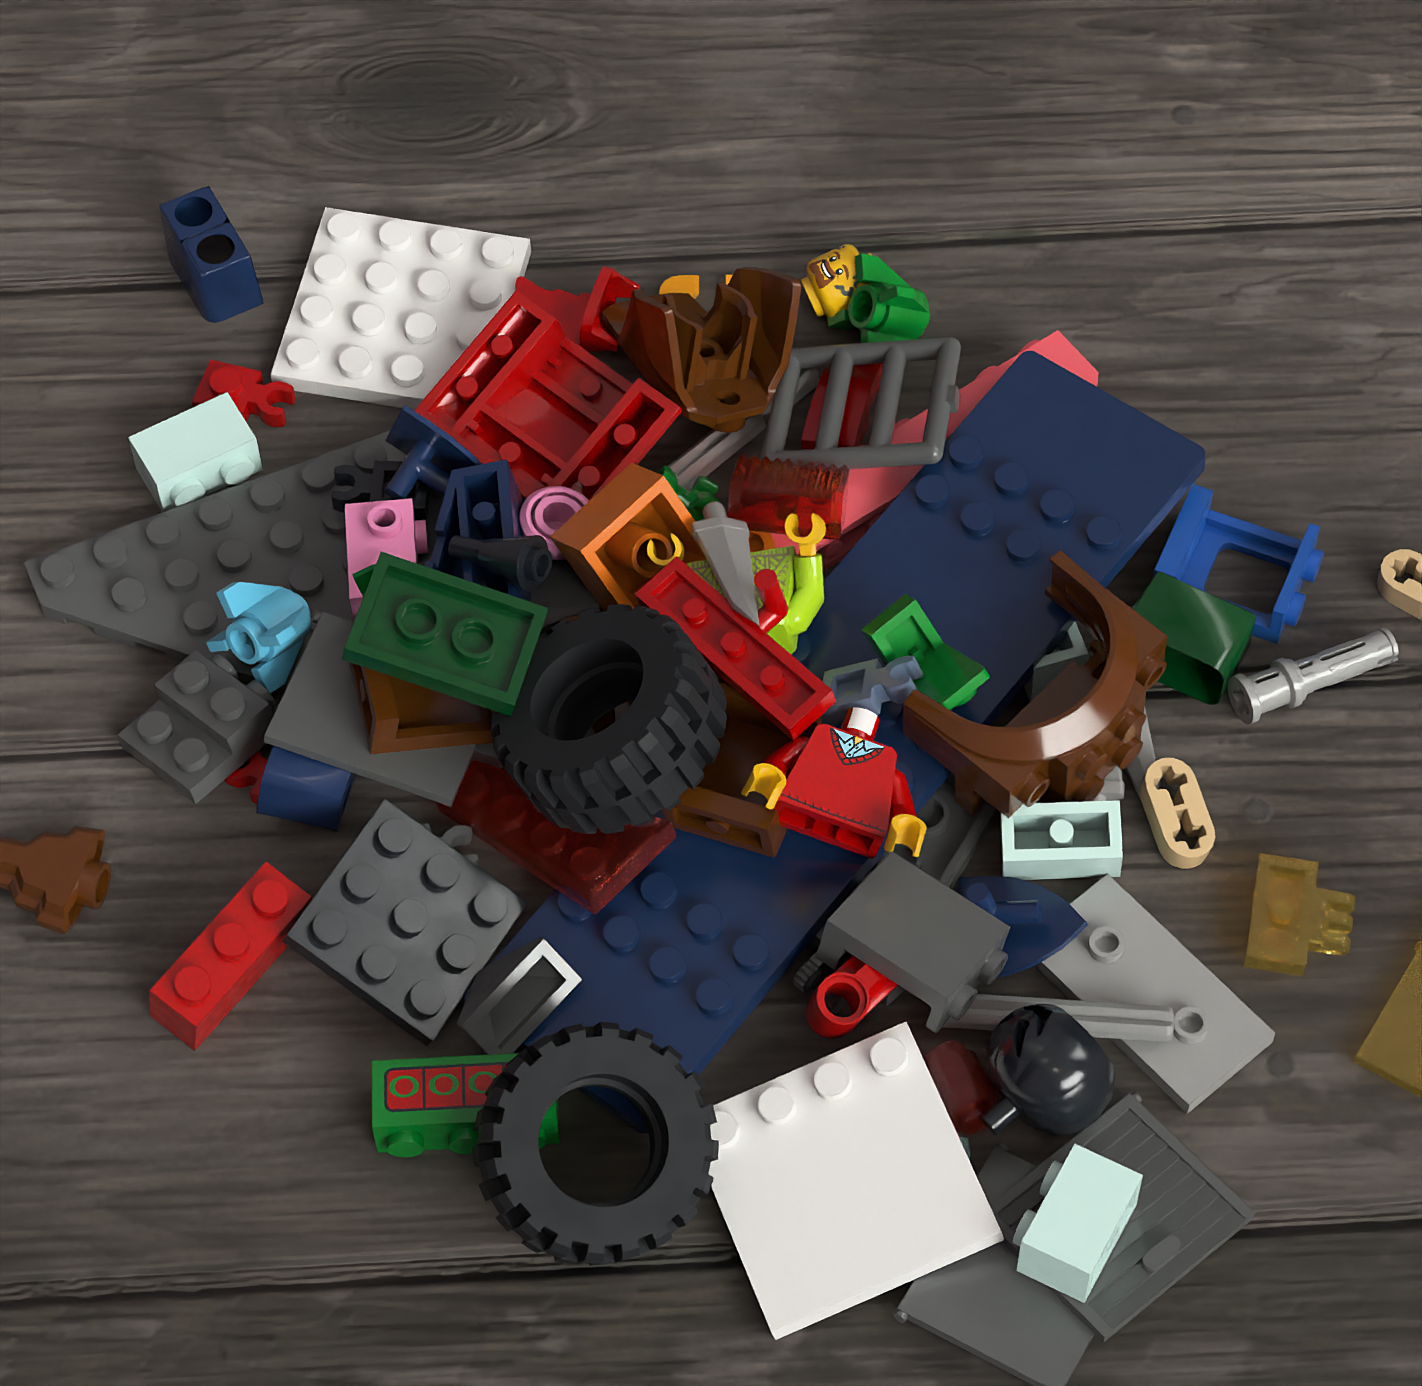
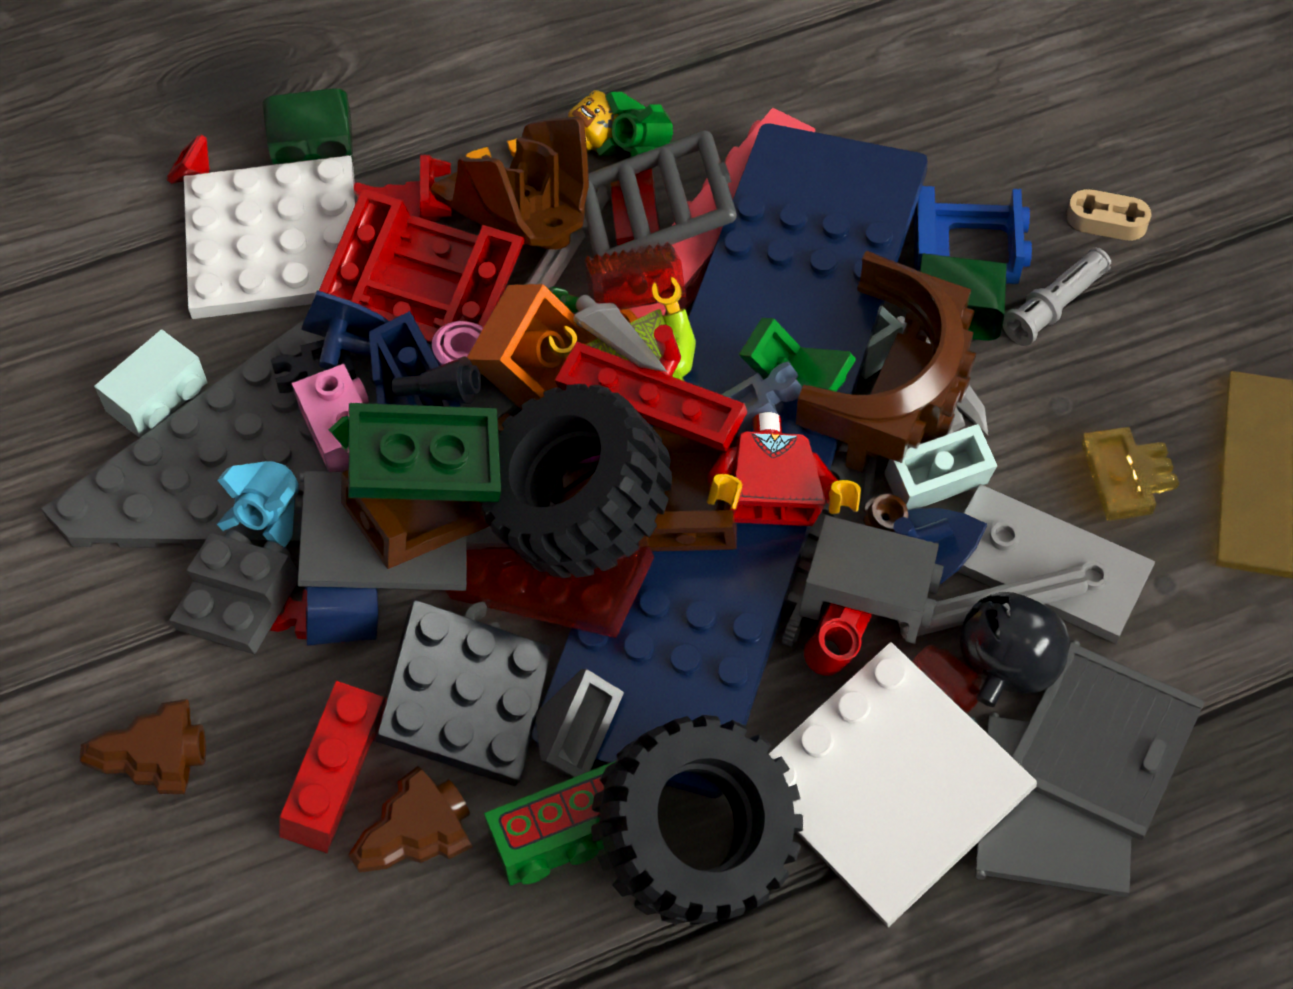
camera: 20 degrees left, 0 degrees up
dark blue piece [159,186,264,323] -> none
red plate [192,359,296,427] -> none
light aqua brick [1013,1144,1143,1303] -> none
tan beam [1139,758,1215,869] -> none
none -> red slope [167,134,210,184]
none -> dark green piece [263,88,353,165]
none -> reddish brown rock [348,766,473,873]
none -> reddish brown plate [863,494,908,533]

